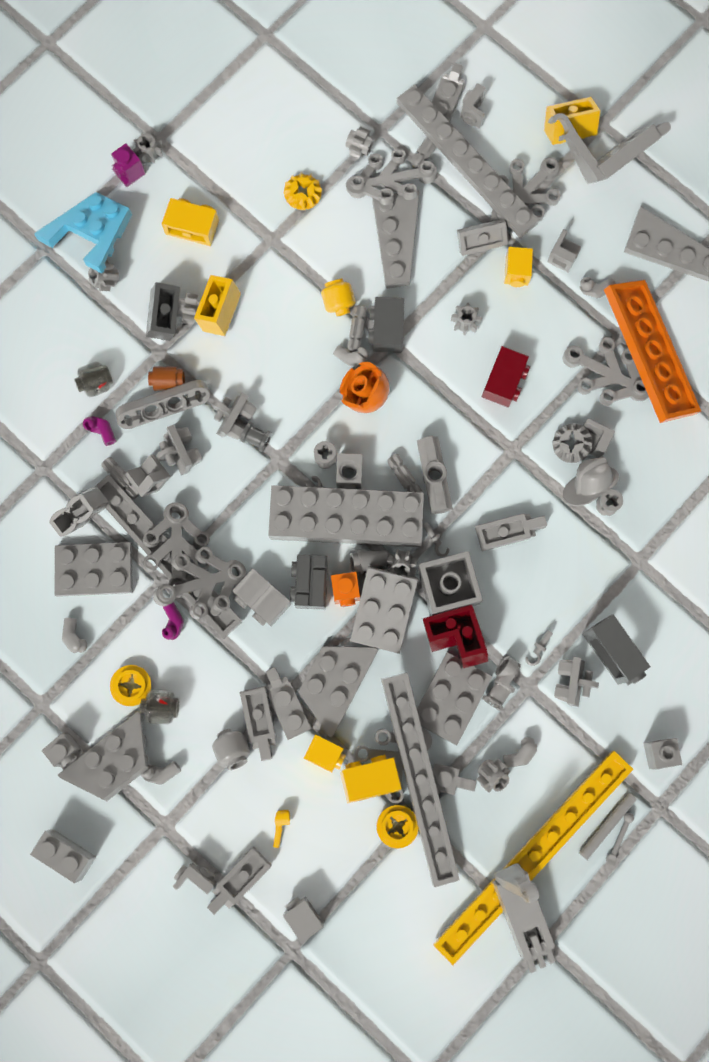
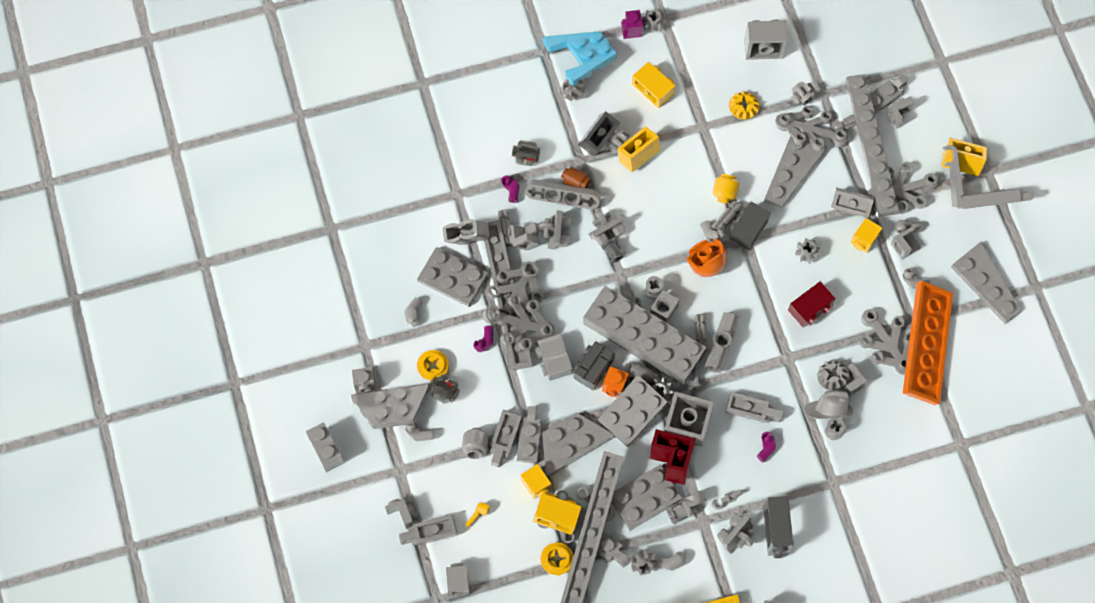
camera: 30 degrees right, 10 degrees down
none -> light grey brick [744,19,787,60]
none -> magenta arm [757,431,776,463]
none -> light grey arm [895,220,921,233]

